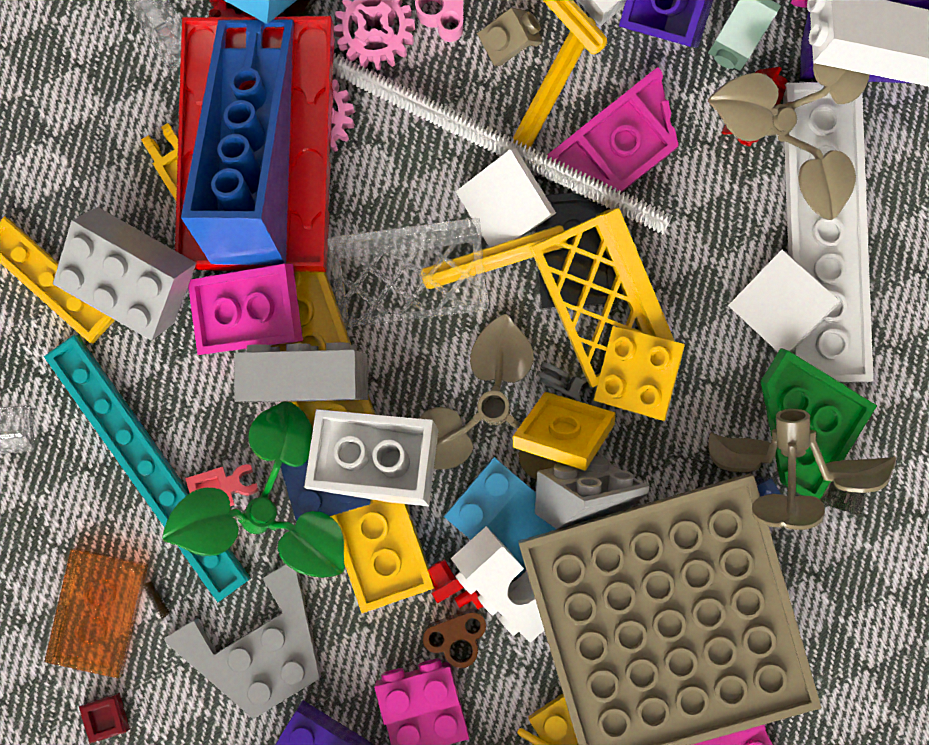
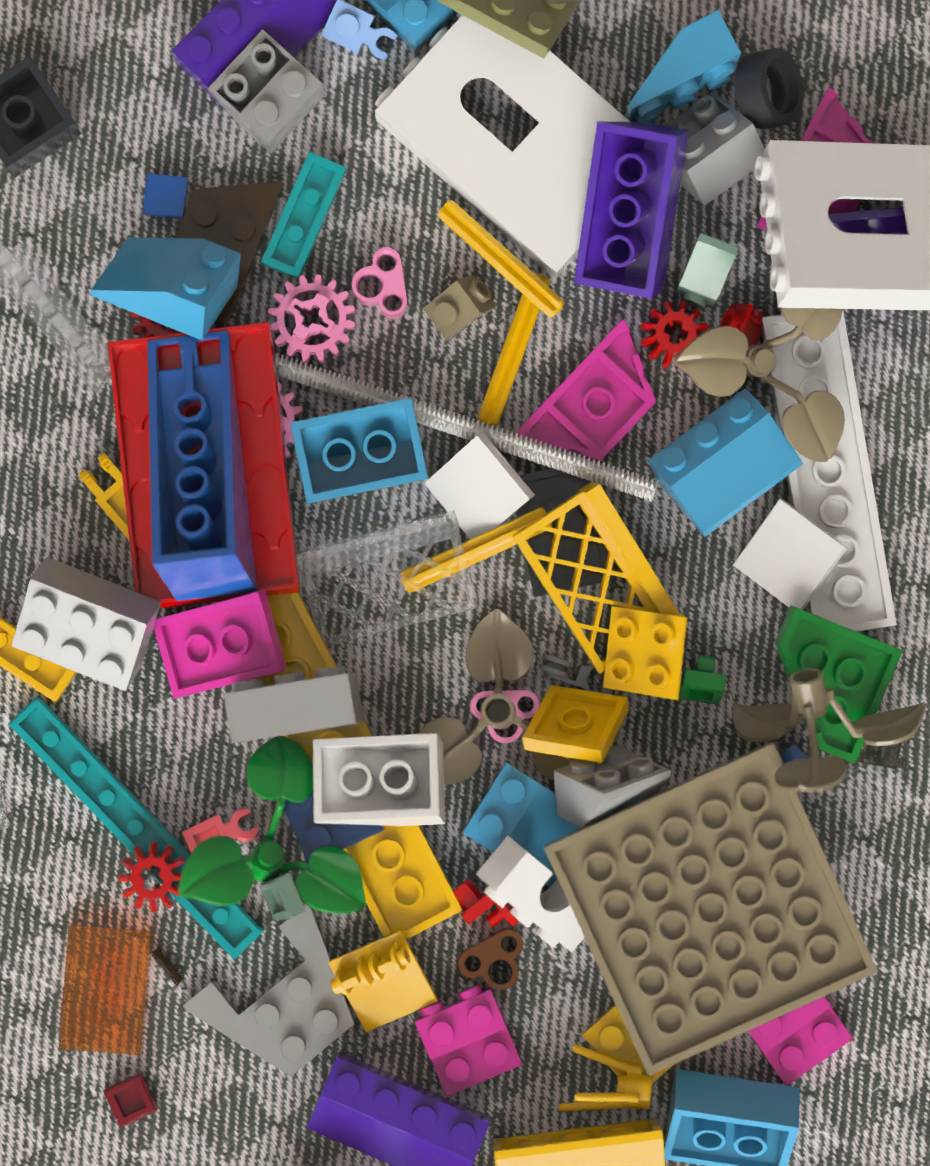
camera: 15 degrees left, 0 degrees up
none -> red gear [118,841,186,913]
none -> sand green tile [260,873,306,921]
none -> dark azure slope [290,398,428,504]
none -> yellow hinge [328,930,438,1032]
none -> bright pink piece [470,690,540,743]
none -> red gear [640,300,709,369]
none -> dark azure slope [648,388,803,537]
none -> green tile [679,655,726,705]

